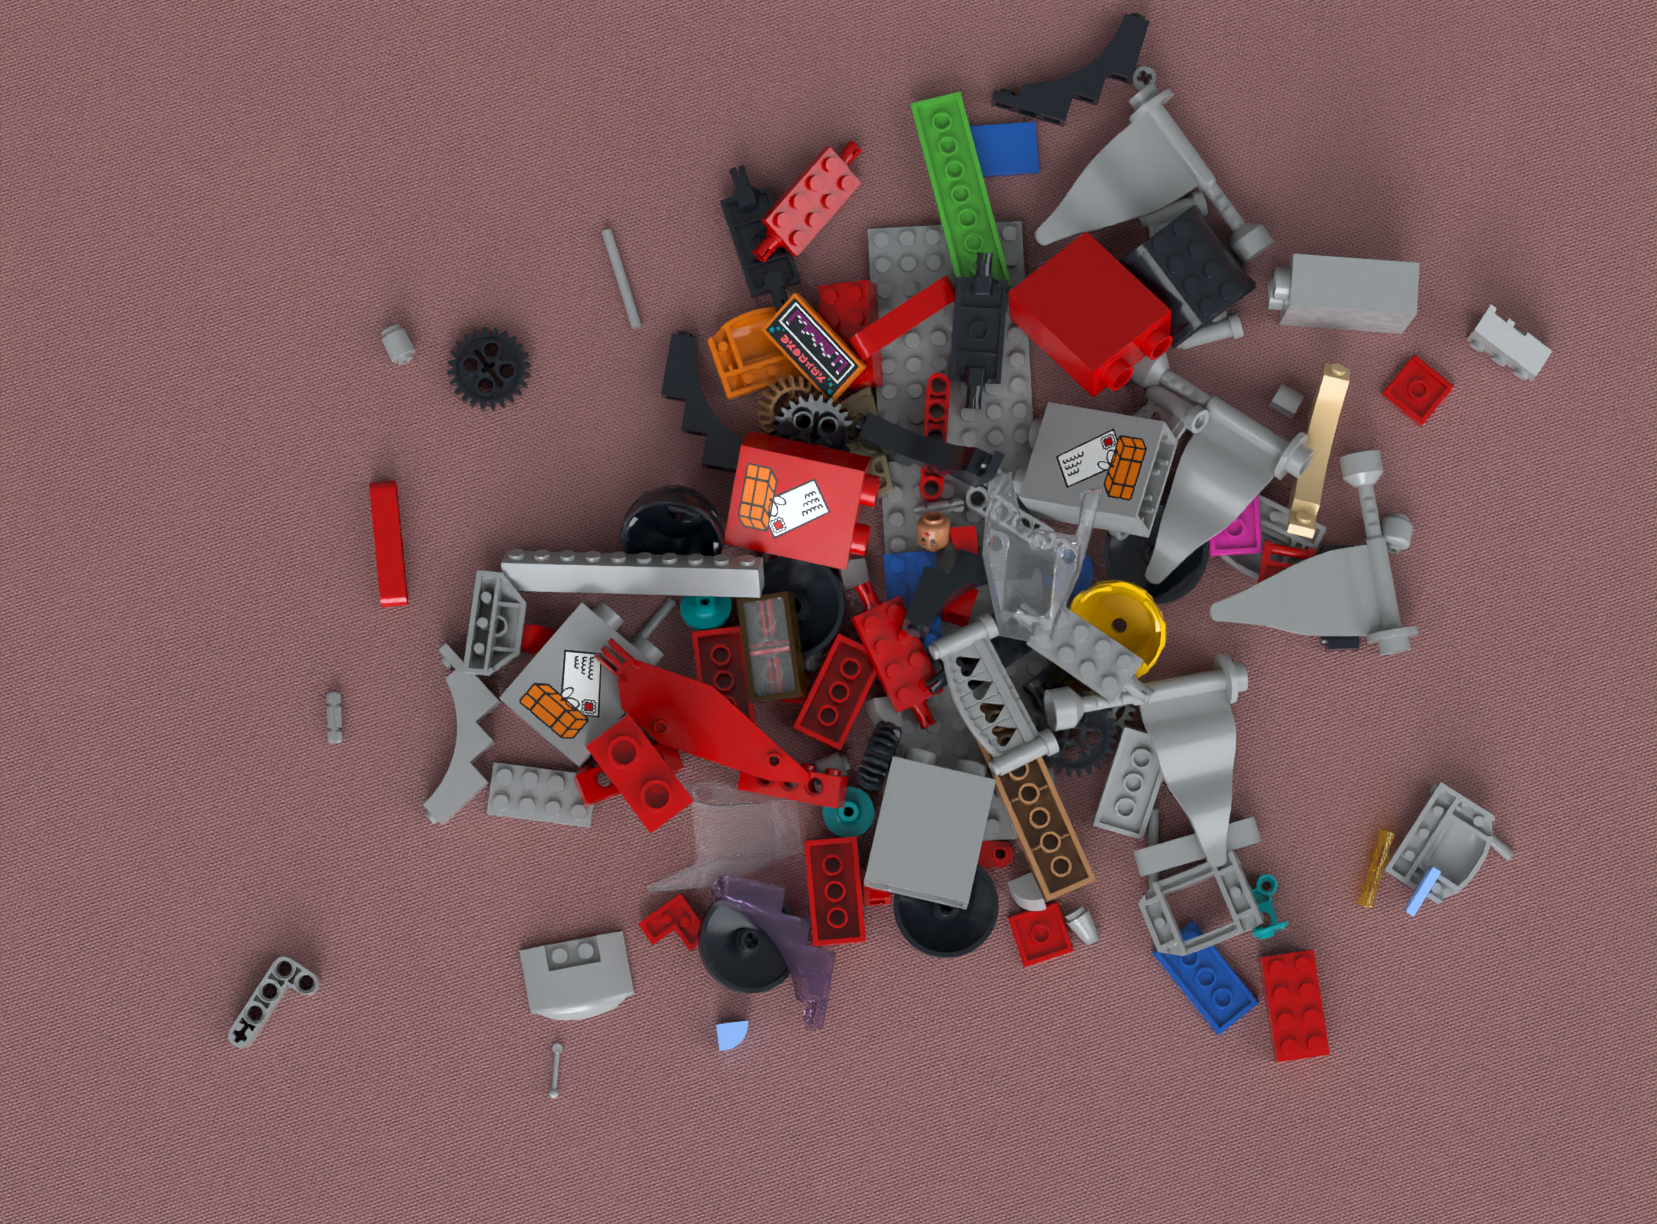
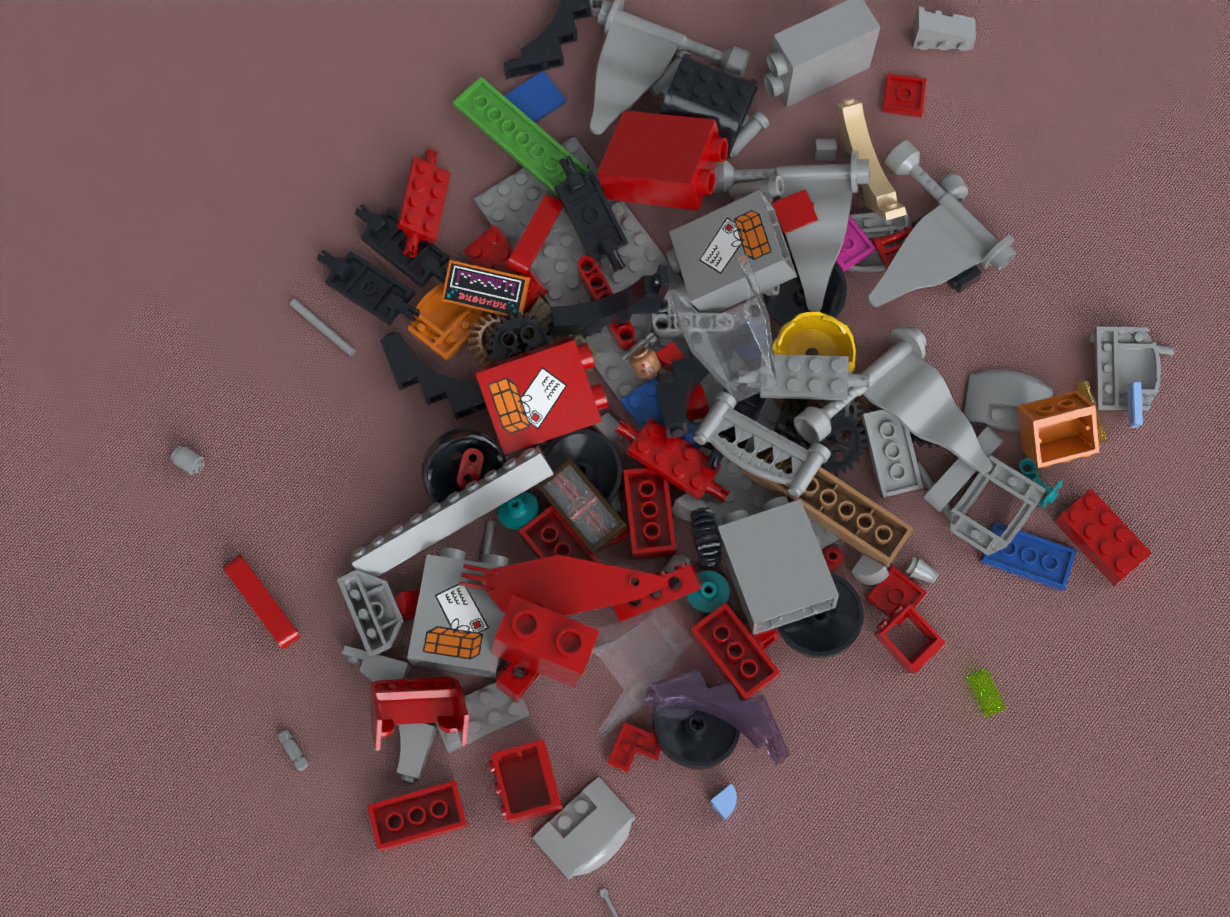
camera: 30 degrees left, 10 degrees down
black gear [447,327,531,411] -> none
none -> black plate [317,250,420,326]
none -> red brick [367,780,469,852]
none -> red windscreen [370,677,469,750]
none -> red plate [457,447,484,489]
none -> red container [488,739,563,825]
none -> red piece [772,189,818,234]
none -> red window [873,604,946,673]
none -> light grey slope [964,369,1053,433]
none -> clear neon green plate [966,669,1007,719]
none -> orange container [1017,390,1100,468]

